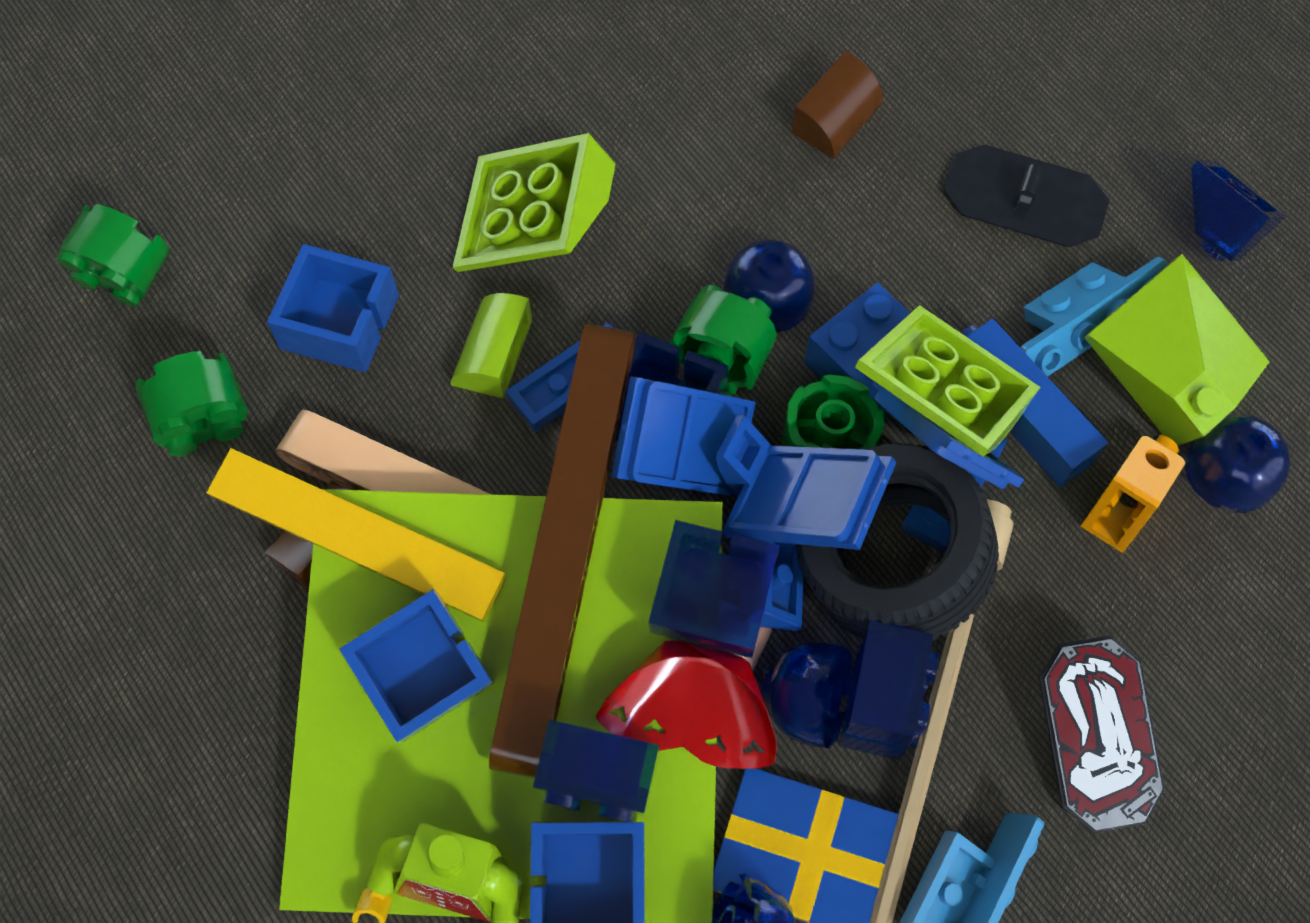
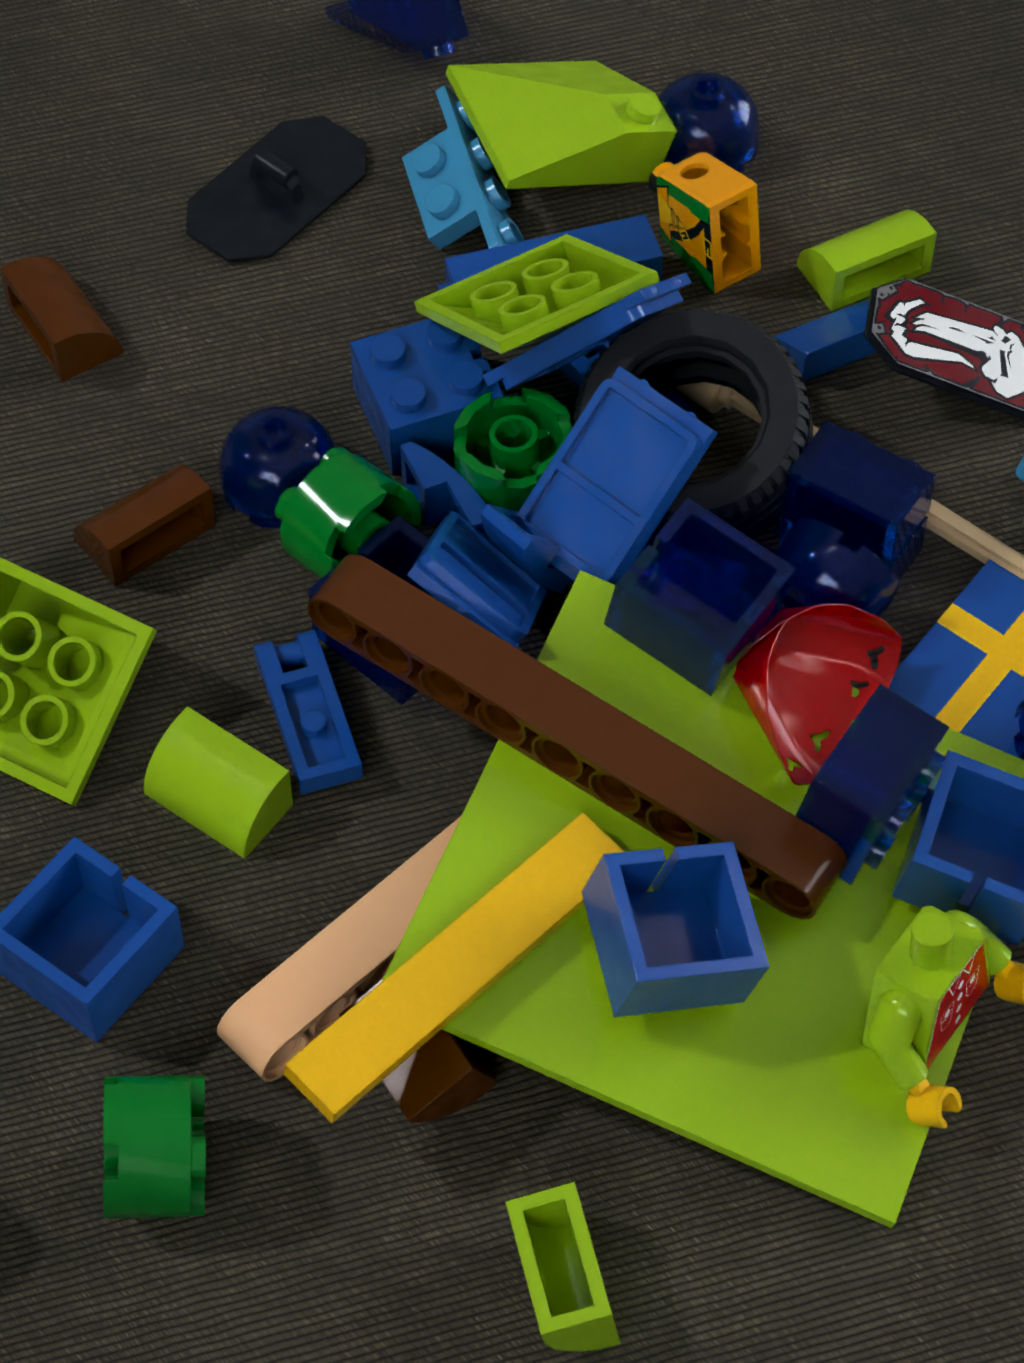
camera: 70 degrees left, 10 degrees down
none -> reddish brown brick [74,464,216,587]
none -> blue slope [400,441,490,540]
none -> lime brick [506,1182,621,1352]
none -> blue slope [774,298,876,382]
none -> lime brick [796,209,937,312]

